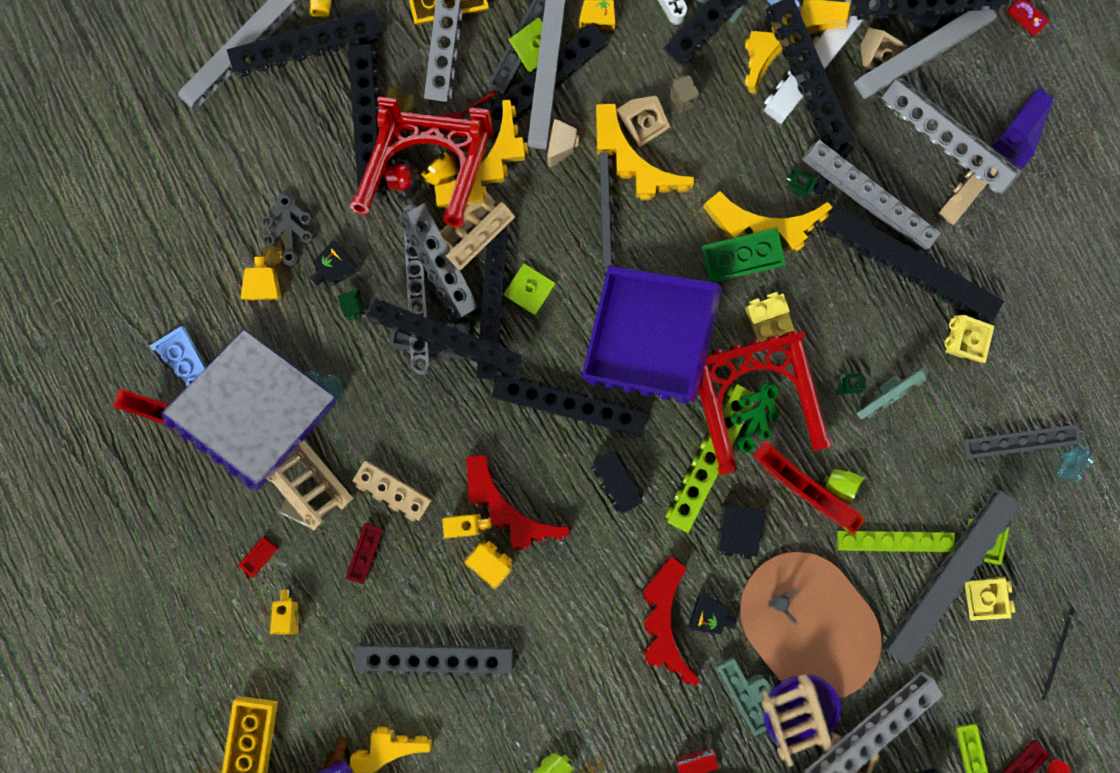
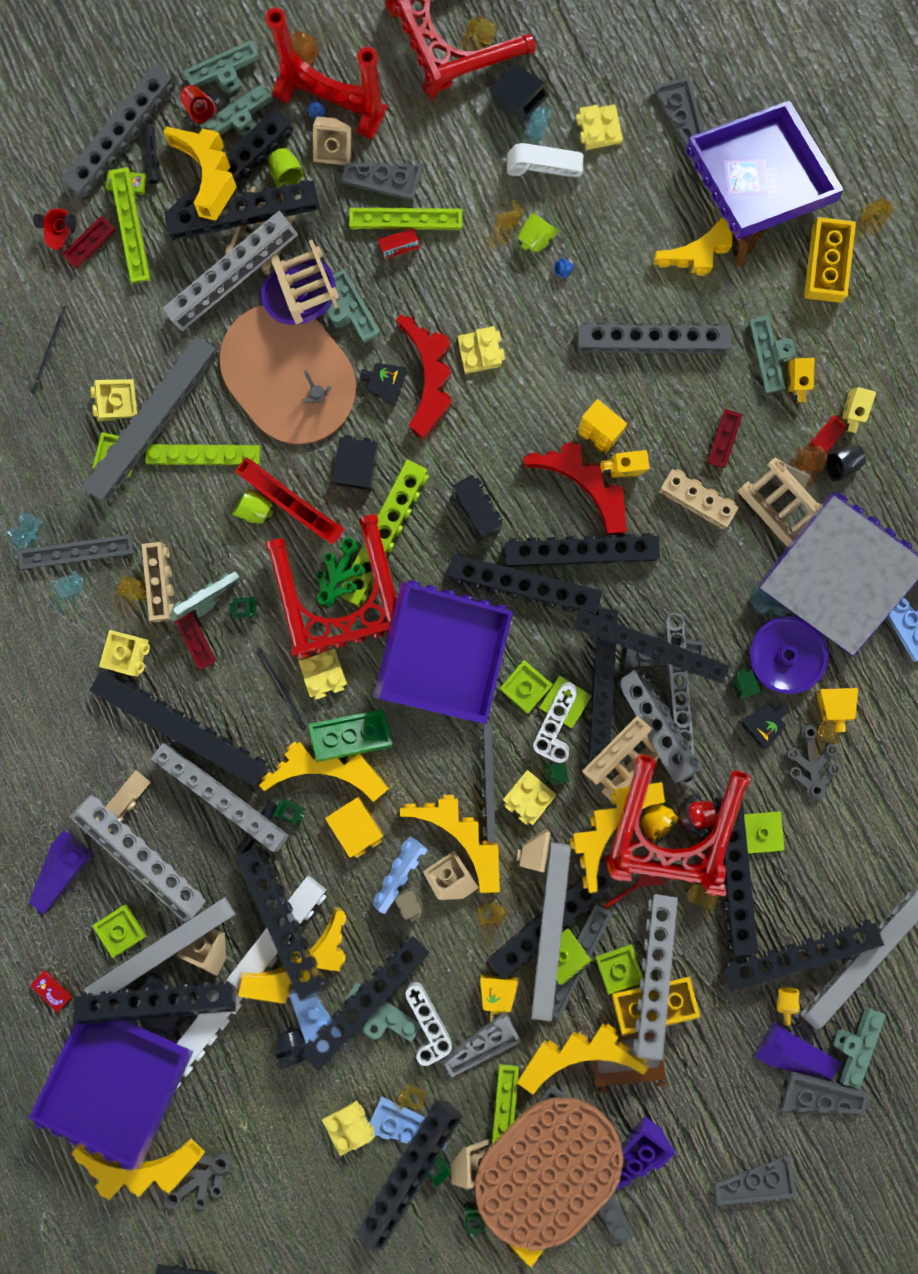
camera: 175 degrees left, 0 degrees up
none -> clear light blue bracket [51,571,84,601]
none -> lime plate [92,904,147,959]
none -> clear yellow bracket [116,576,147,602]
none -> tan brick [141,542,174,622]
none -> dark red plate [175,611,217,670]
none -> black piece [257,648,306,728]
none -> yellow brick [325,796,384,858]
none -> light blue wing [373,836,428,914]
none -> light yellow plate [457,326,505,374]
none -> clear yellow bracket [477,901,506,926]
none -> lime plate [499,660,553,714]
none -> light yellow plate [503,770,557,825]
none -> black brick [505,533,660,567]
none -> white beam [533,682,577,763]
none -> dark green window [543,762,569,785]
none -> blue plate [554,258,574,278]
none -> lime plate [595,944,644,995]
none -> lime plate [744,811,785,854]
none -> sand green plate [749,315,796,394]
none -> dark purple dish [749,616,828,694]
none -> clear orange brick [796,446,827,471]
none -> black helmet [826,444,866,482]
none -> light yellow torso [842,387,876,434]

